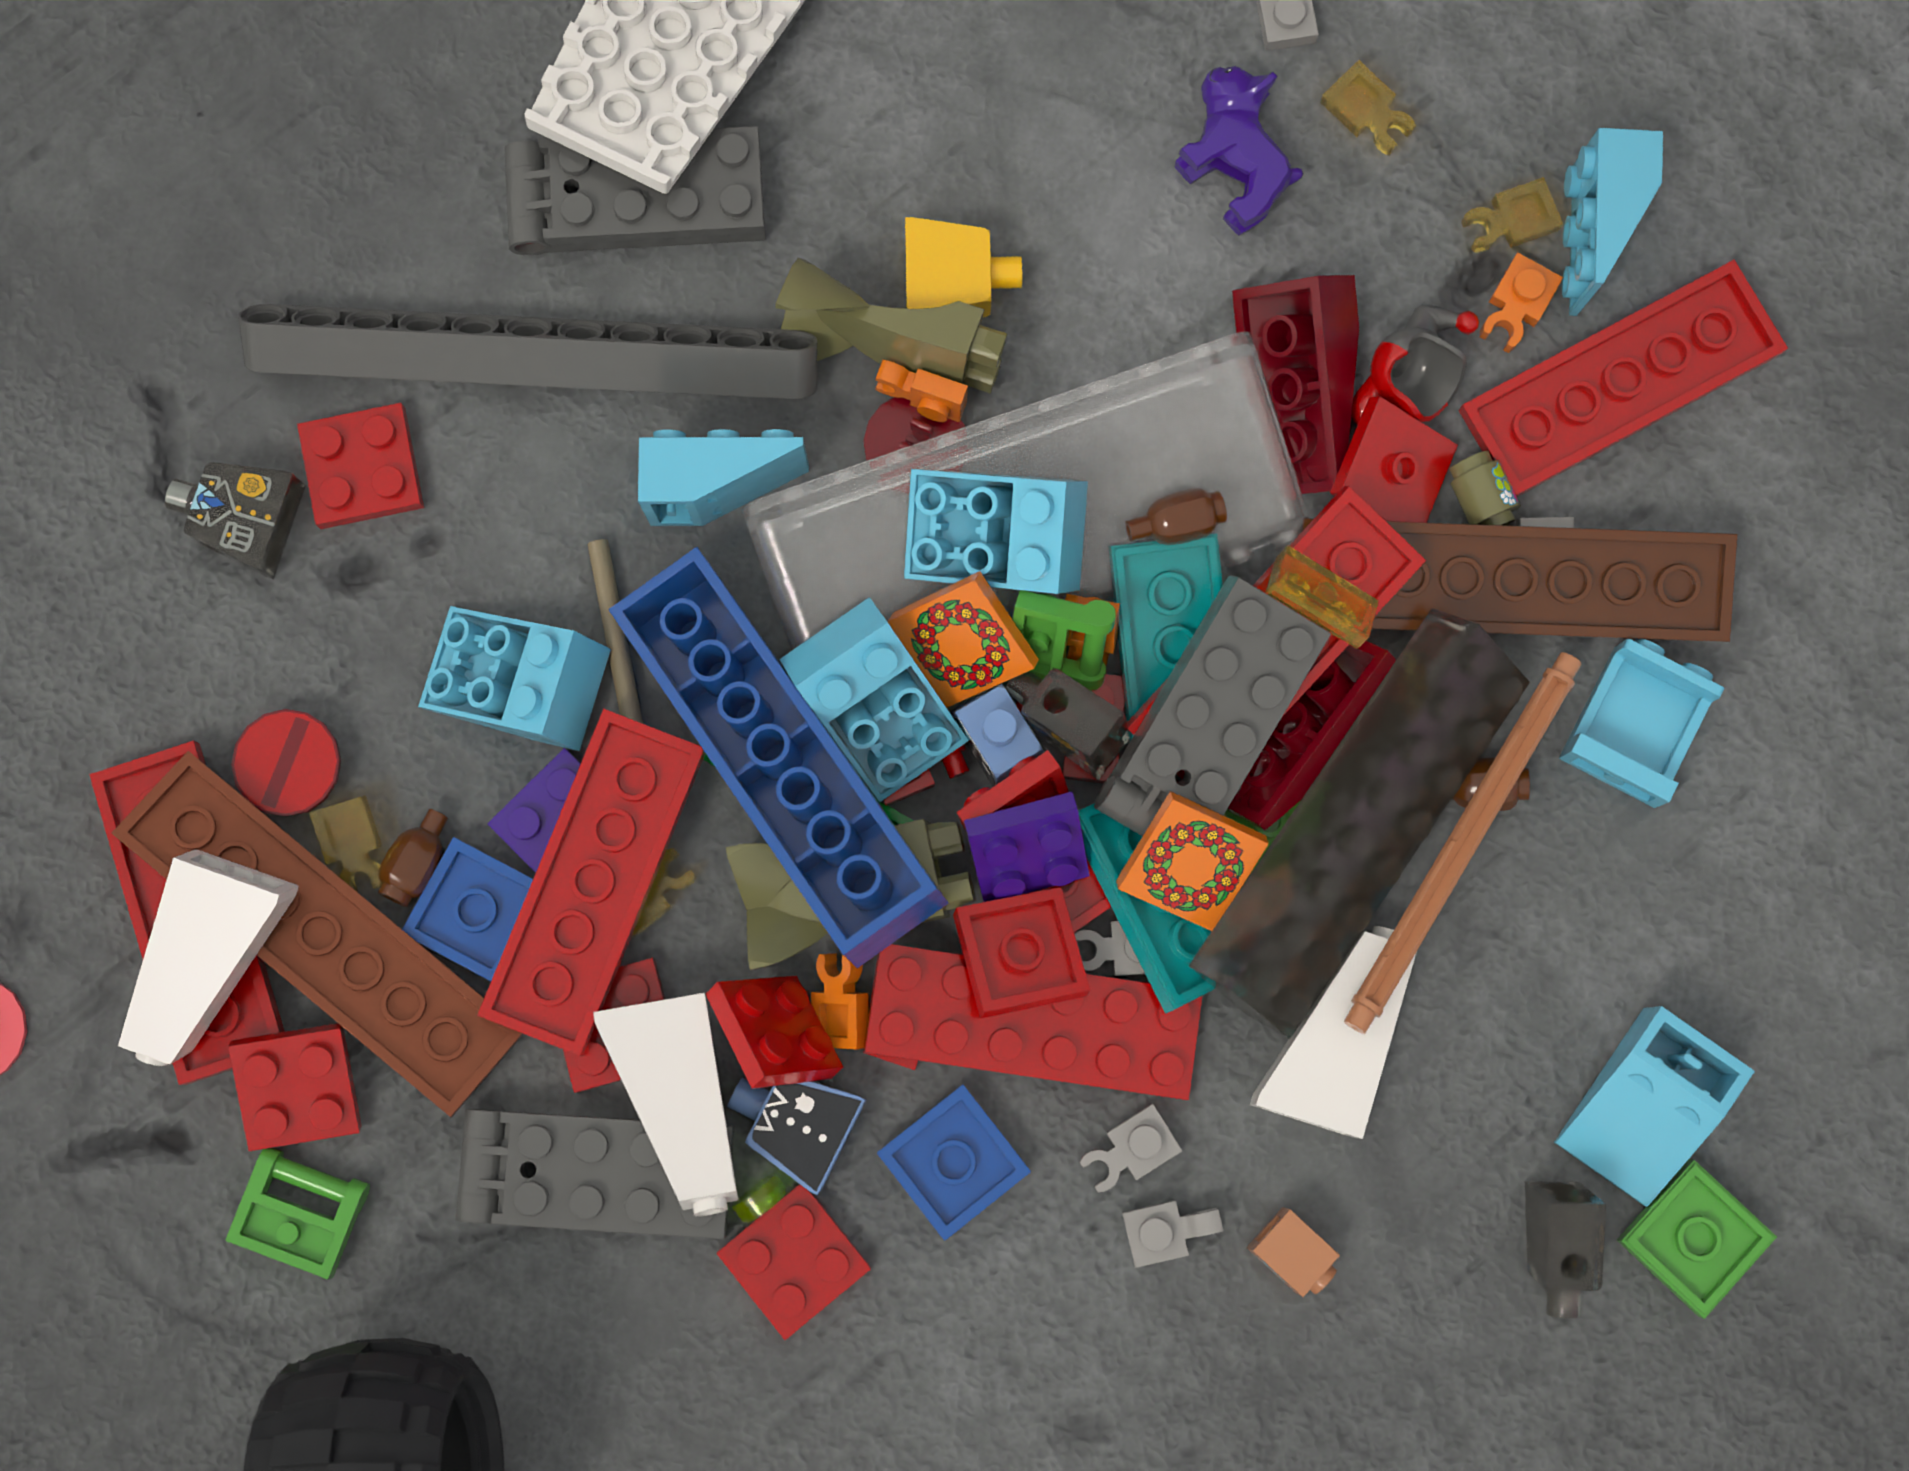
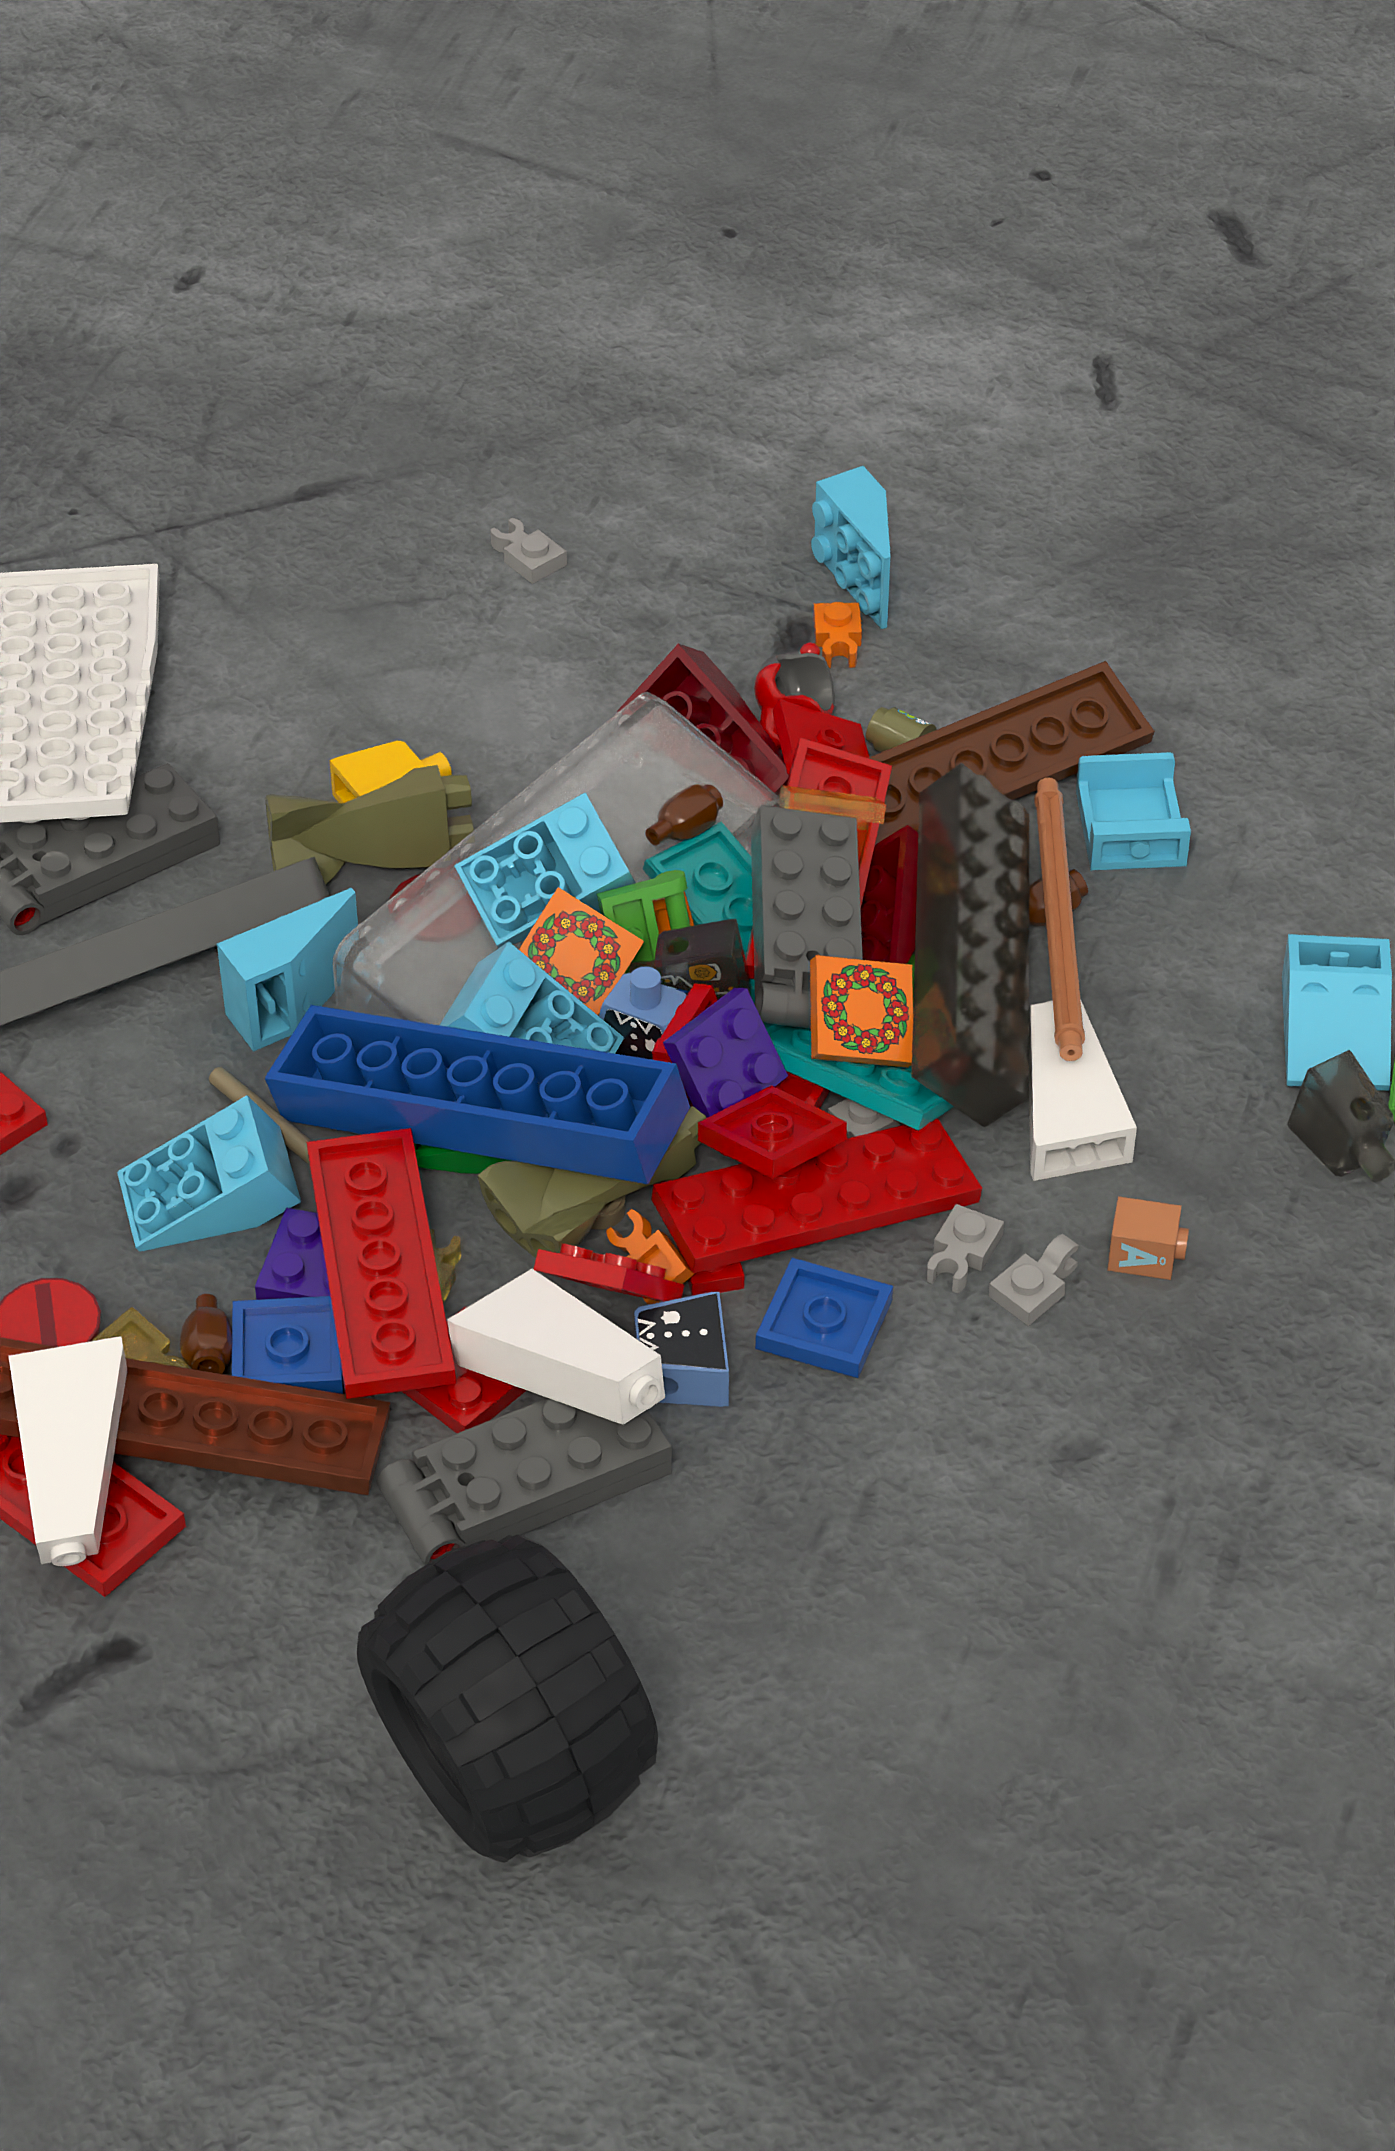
camera: 30 degrees left, 35 degrees down
bright green plate [225,1148,370,1279] -> none
red plate [228,1023,362,1151] -> none
red plate [716,1184,872,1340] -> none
clear neon green tile [732,1172,787,1223] -> none
orange plate [875,360,968,422] -> none
dark purple animal [1174,66,1303,236] -> none
clear yellow plate [1320,60,1416,156] -> none
red plate [1458,260,1788,497] -> none
clear yellow plate [1461,177,1563,252] -> none

